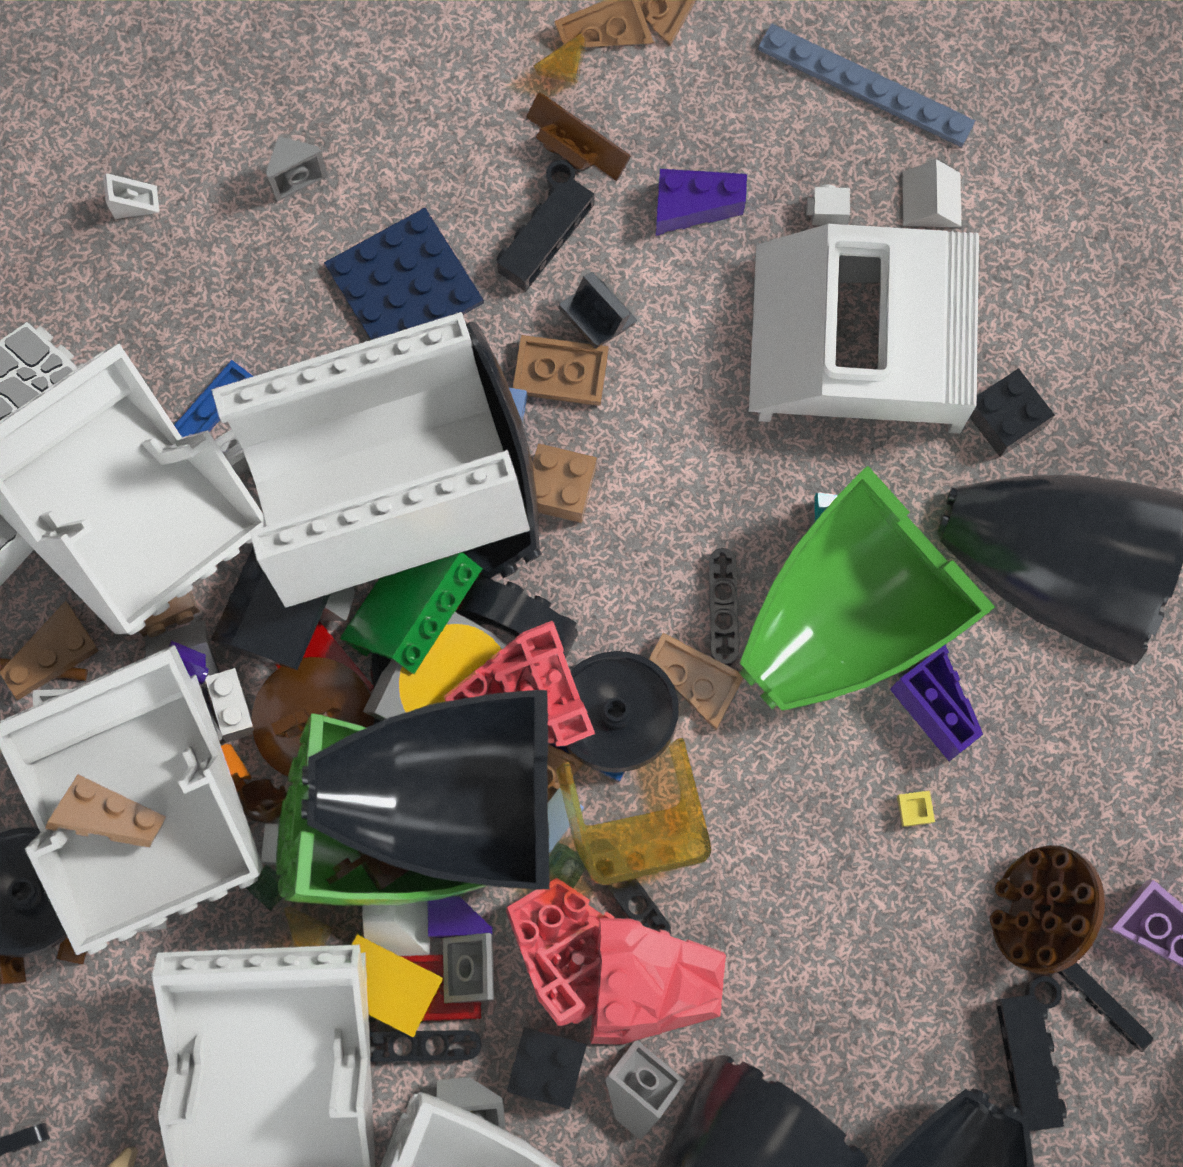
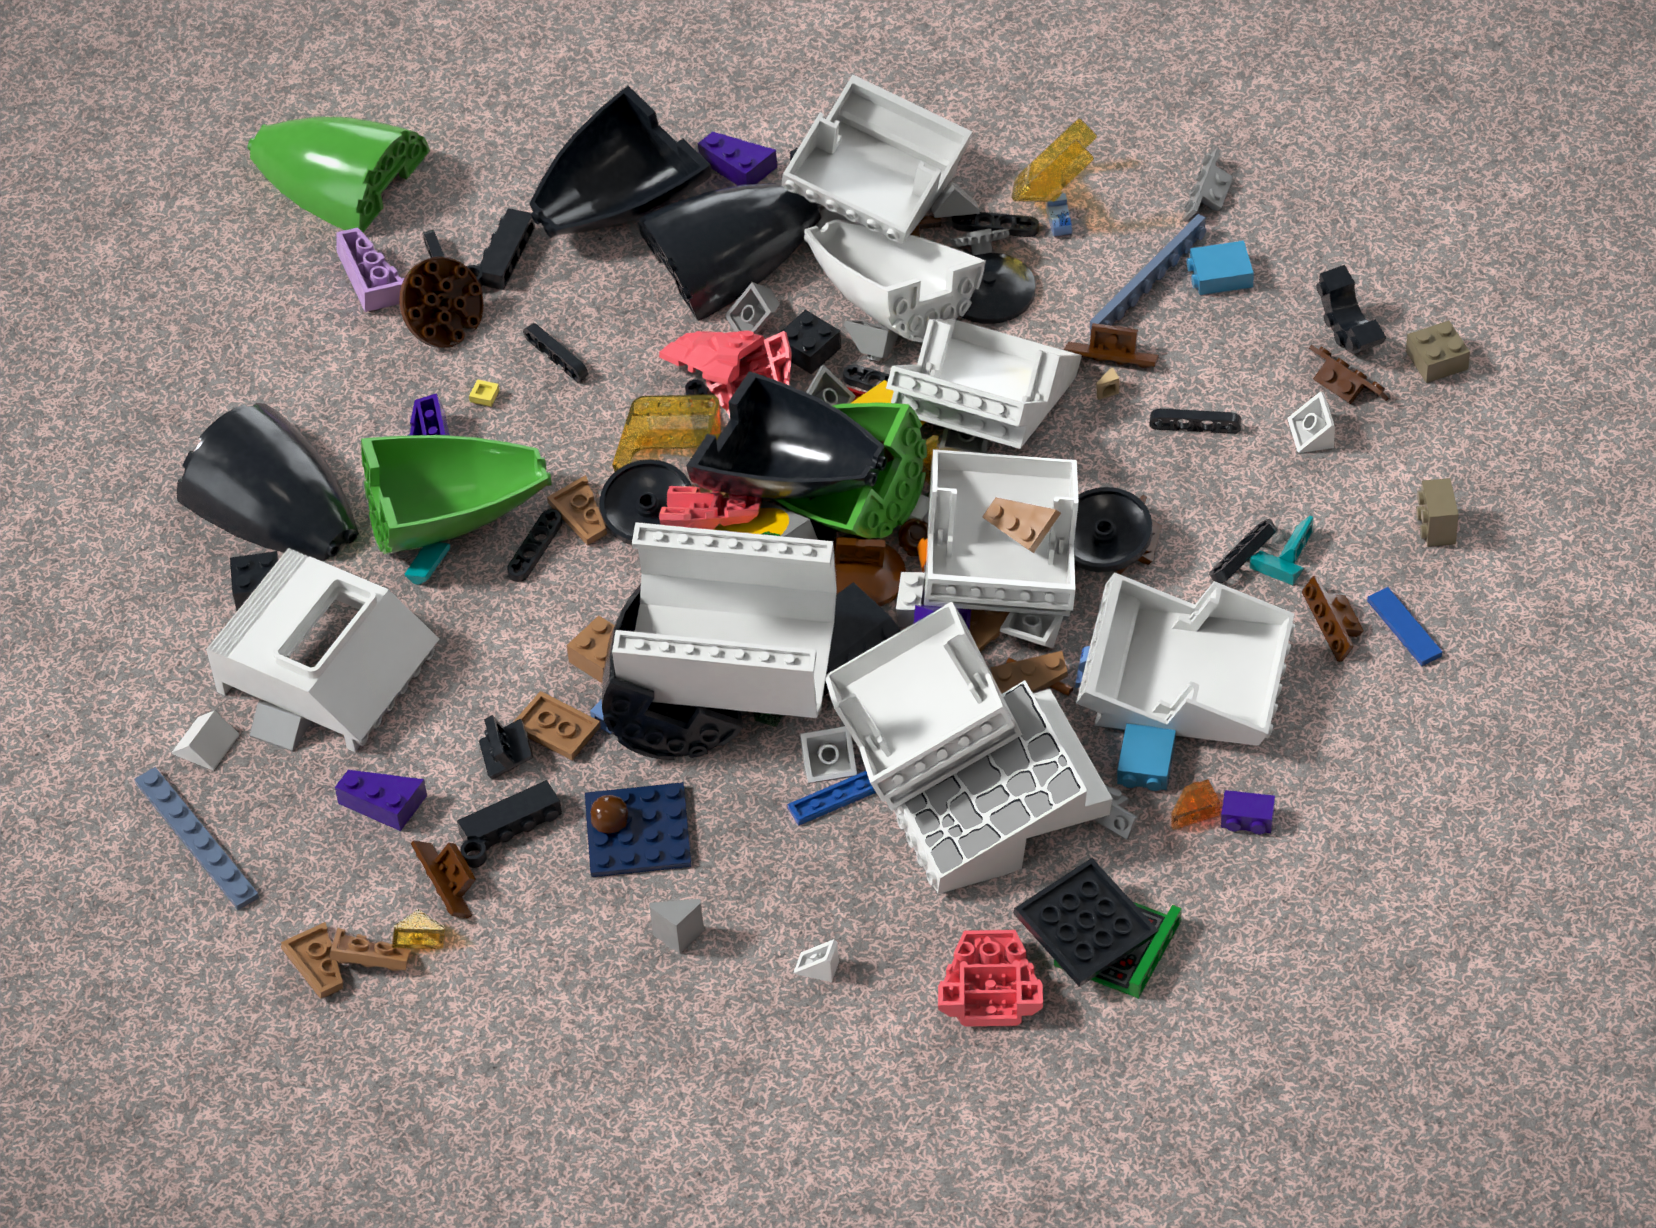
camera: 150 degrees left, 25 degrees down
white brick [806,185,850,225] -> none
none -> black beam [523,323,589,383]
none -> reddish brown hair [590,795,628,833]

